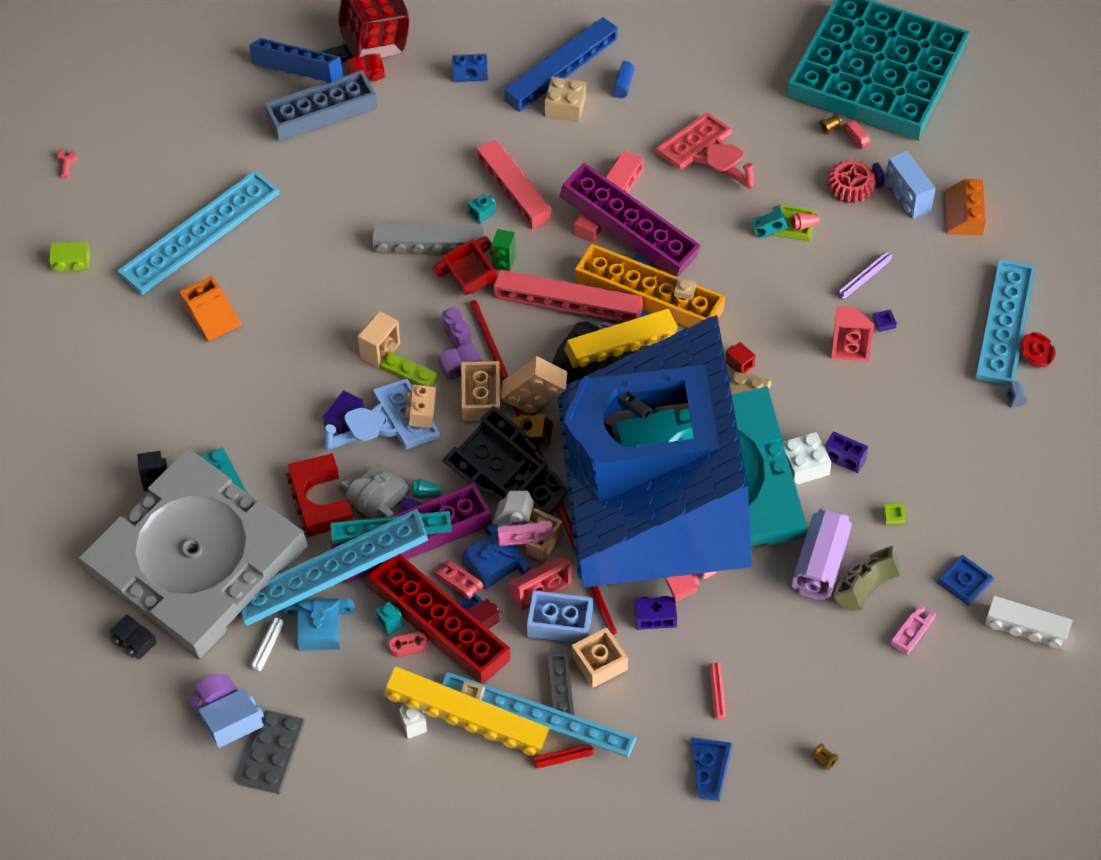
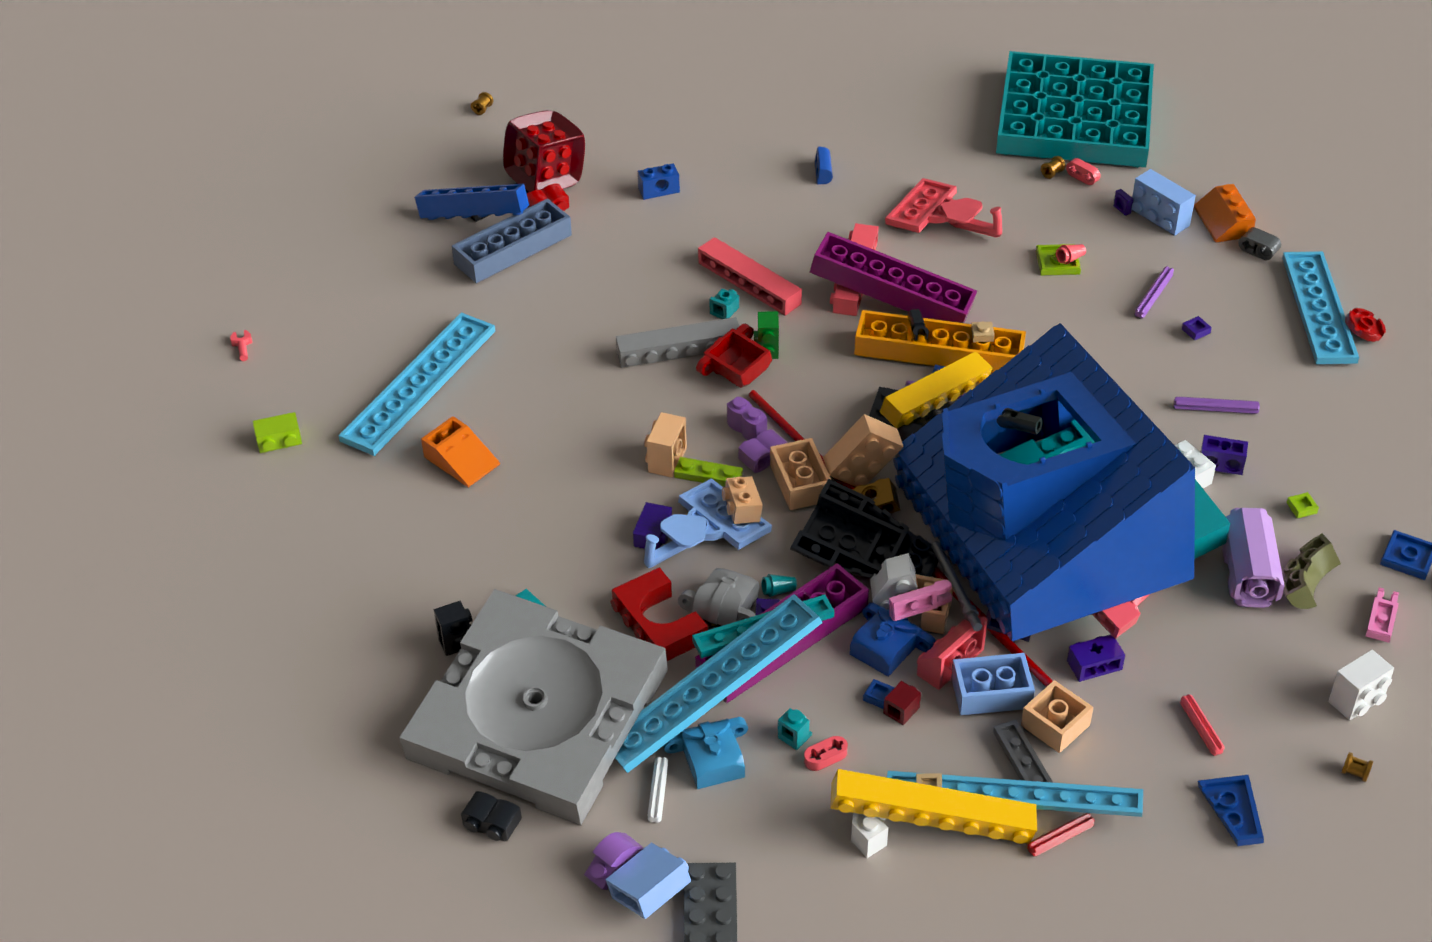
camera: 15 degrees left, 10 degrees down
red brick [368,554,511,684] -> none
coral plate [434,560,483,600] -> none
coral brick [494,270,643,322] -> none
blue brick [504,17,618,112] -> none
tan brick [545,77,586,122] -> none
teal leg [751,205,789,238] -> none
coral gear [827,159,876,203] -> none
coral slope [831,306,874,361] -> none
sand blue brick [1006,381,1027,408] -> none
none -> black bar [907,309,929,341]
none -> flat silver bar [931,541,982,631]
none -> medium lavender axle [1174,397,1260,414]
none -> dark grey beam [1238,227,1281,260]
none -> white brick [1328,649,1394,721]

